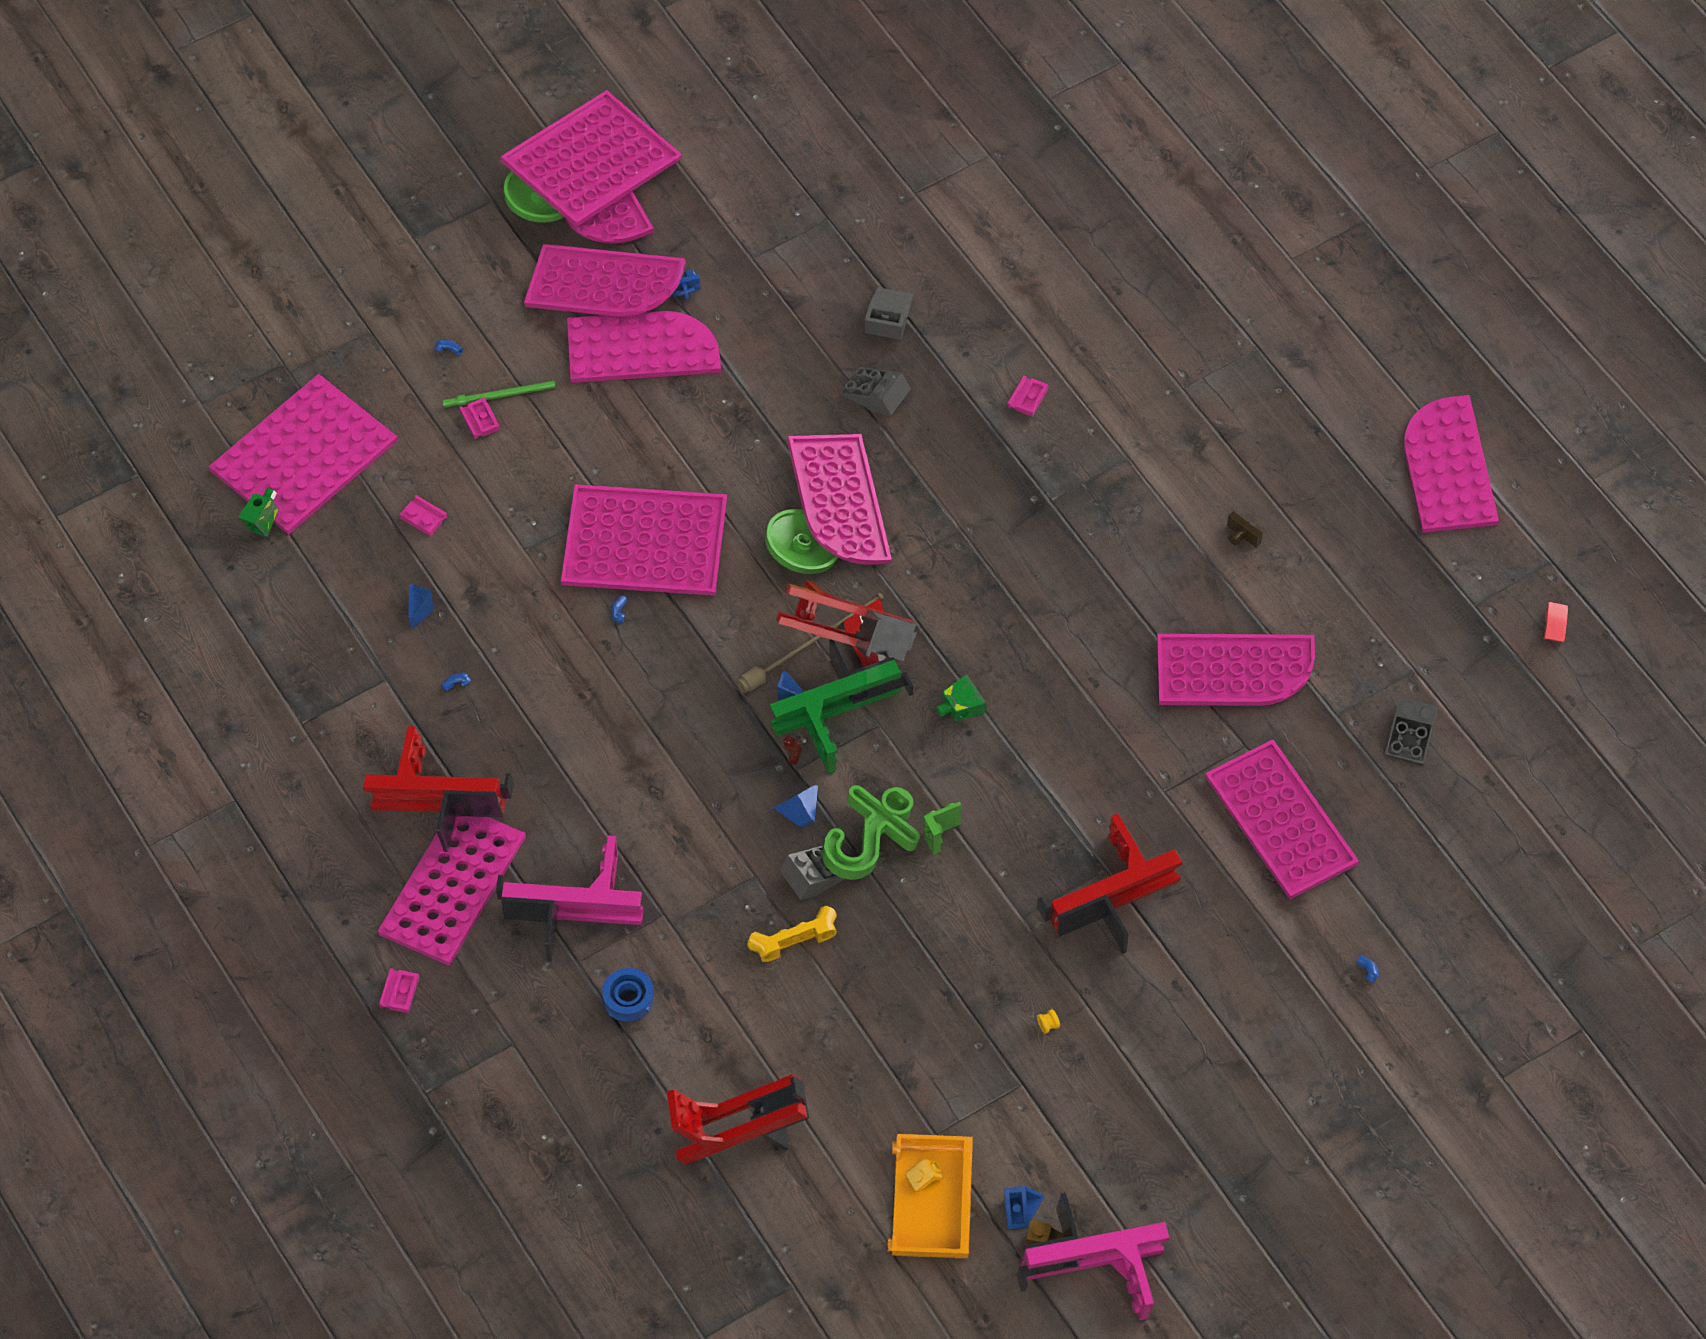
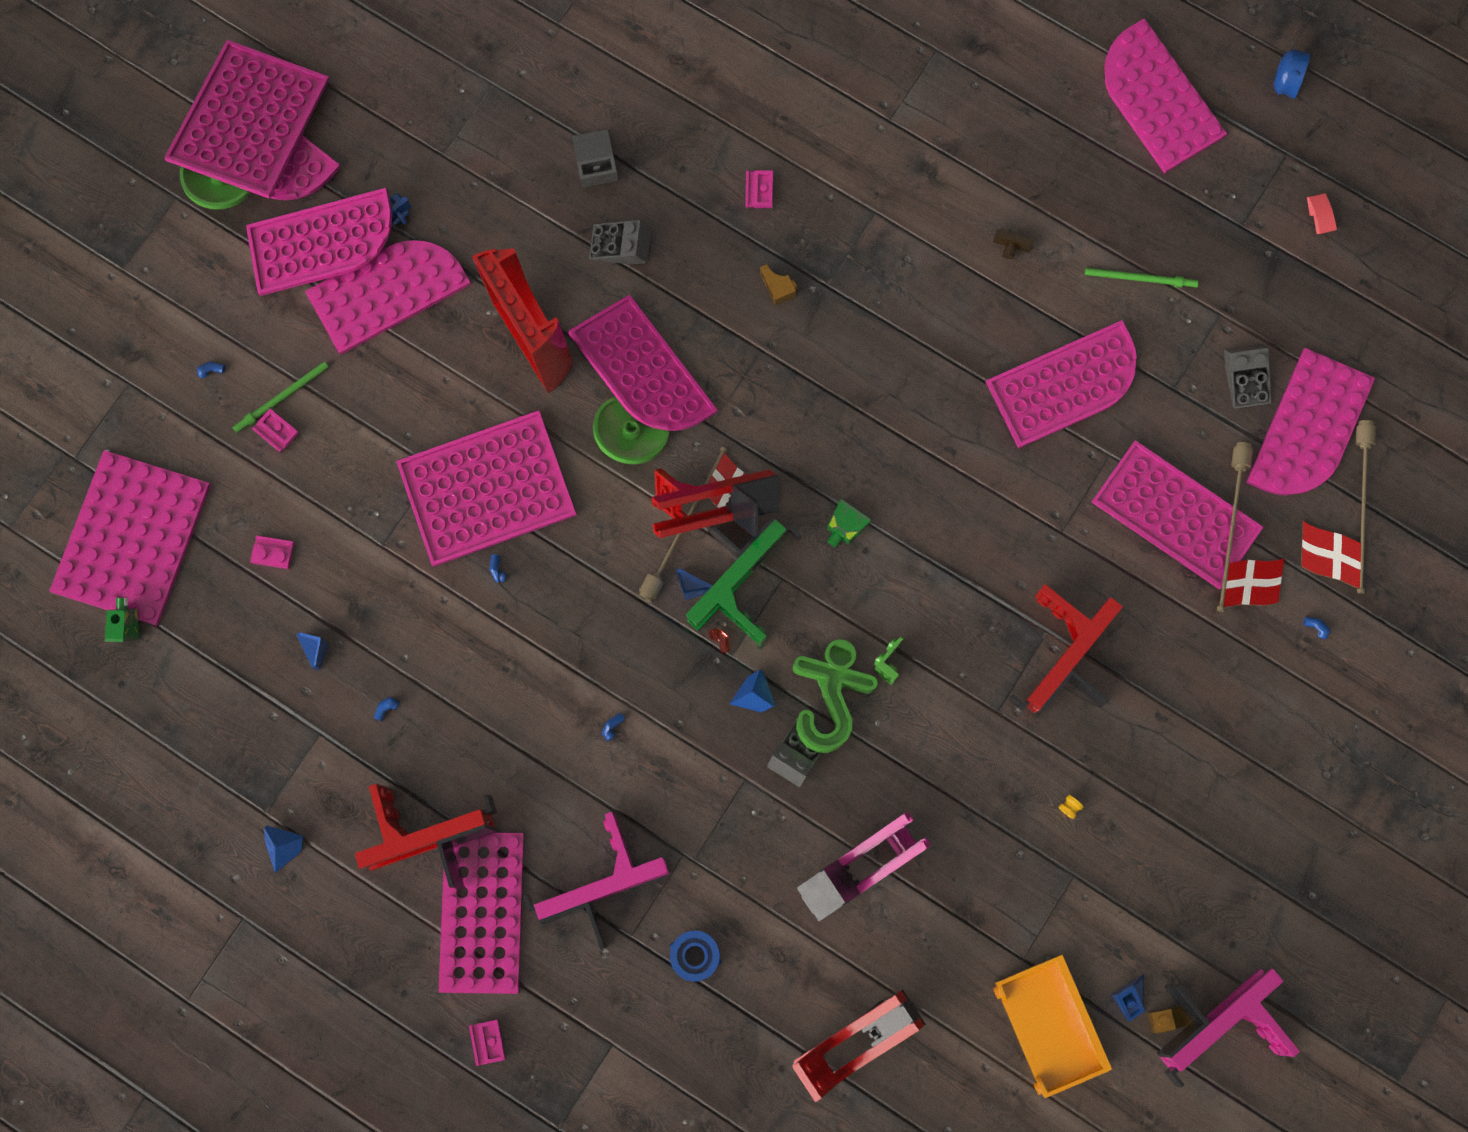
camera: 20 degrees left, 20 degrees up
yellow plate [747,906,837,962] -> none
yellow bracket [905,1159,943,1192] -> none
none -> blue slope [265,825,303,873]
none -> red panel [472,248,573,394]
none -> blue arm [602,713,625,741]
none -> pearl gold arch [760,264,798,306]
none -> piece [797,811,931,921]
none -> bright green bar [1084,268,1198,288]
none -> flag [1217,442,1284,612]
none -> dark pink plate [1246,348,1375,495]
none -> blue piece [1273,49,1311,99]
none -> flag [1301,420,1376,594]

